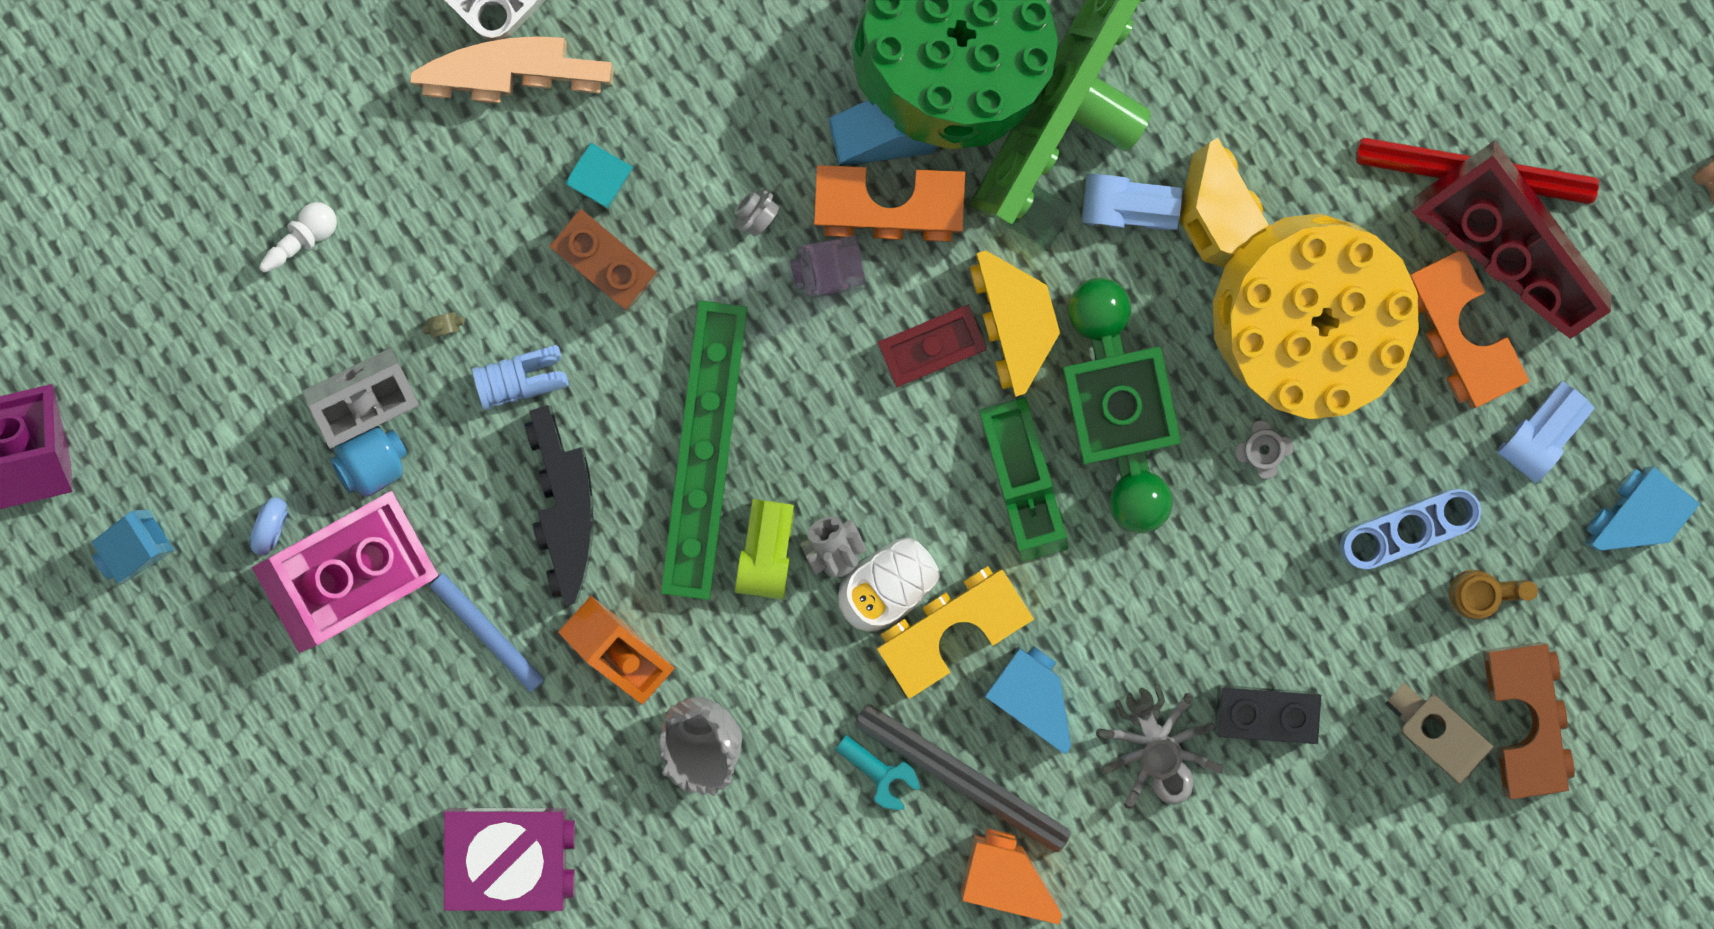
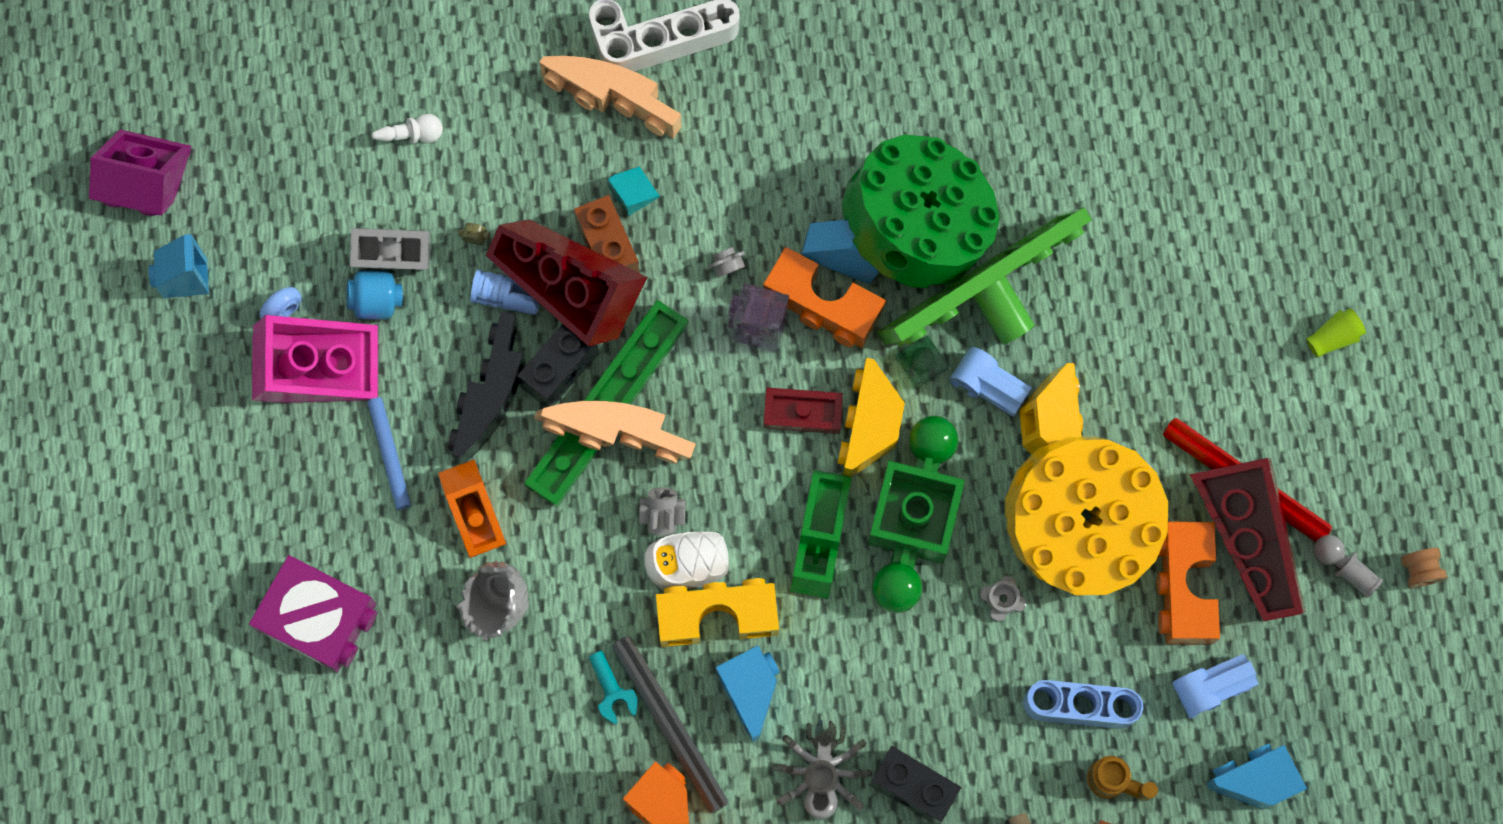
camera: 25 degrees right, 15 degrees down
lime piece [735,499,794,600] -> none
none -> dark red wedge [485,219,648,346]
none -> black brick [517,324,599,407]
none -> light nougat slope [534,401,696,464]
none -> light grey pin [1314,535,1383,598]

